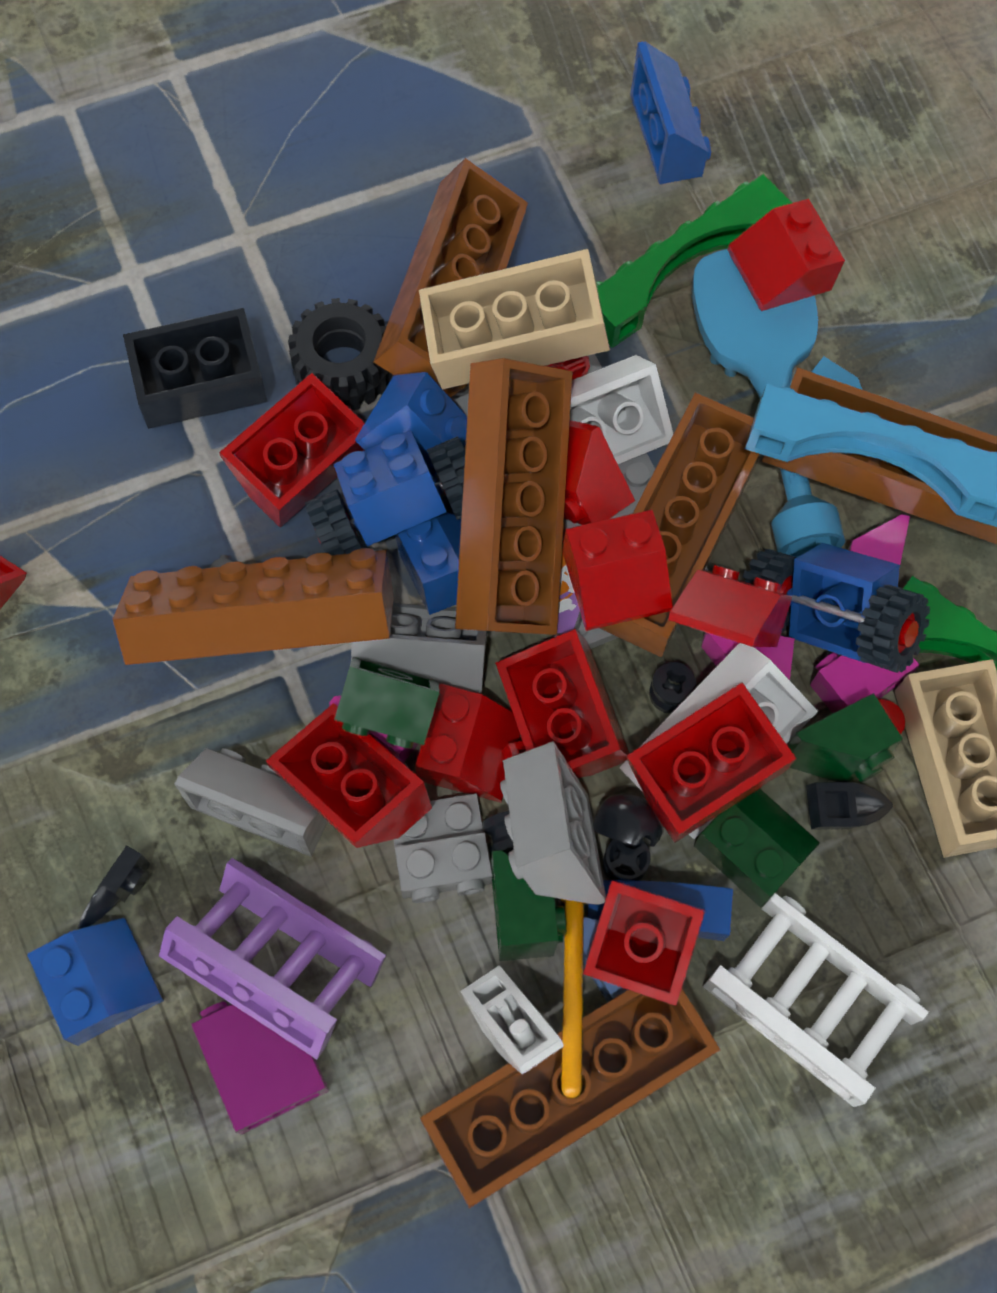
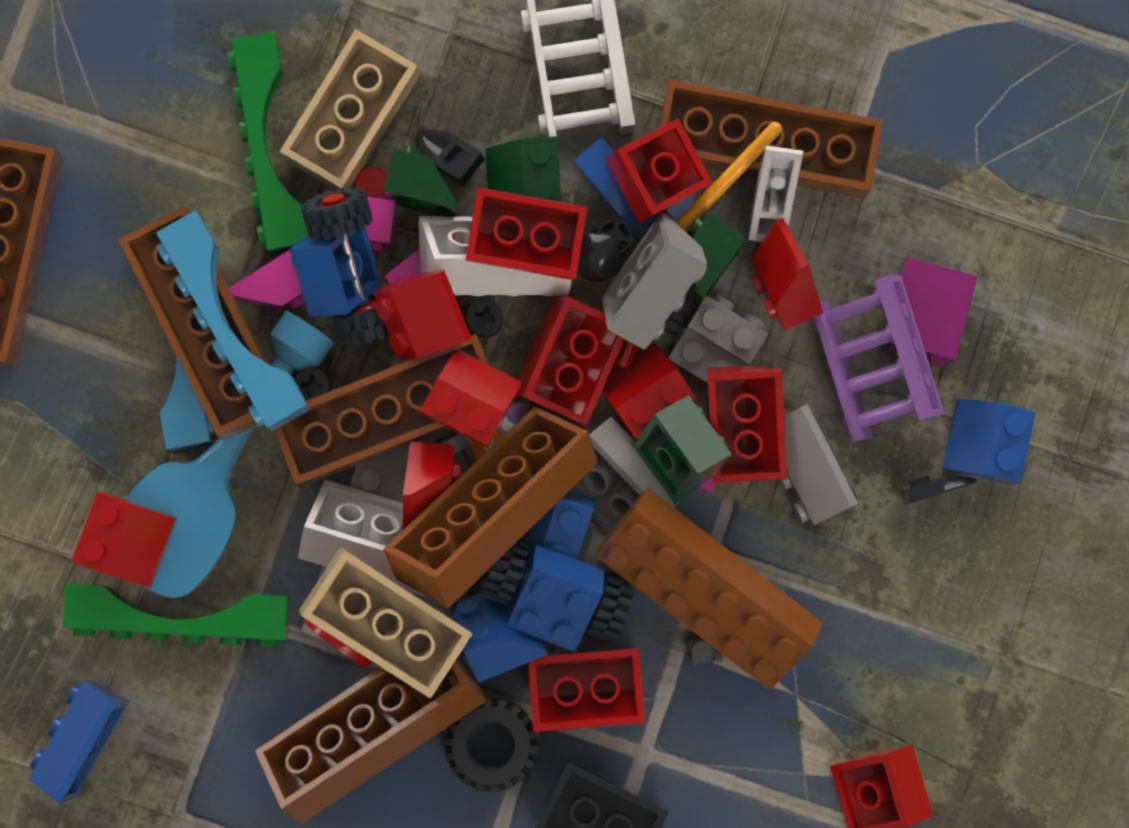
camera: 140 degrees left, 15 degrees up
none -> black wheel [295,368,332,401]
none -> red slope [750,218,824,331]

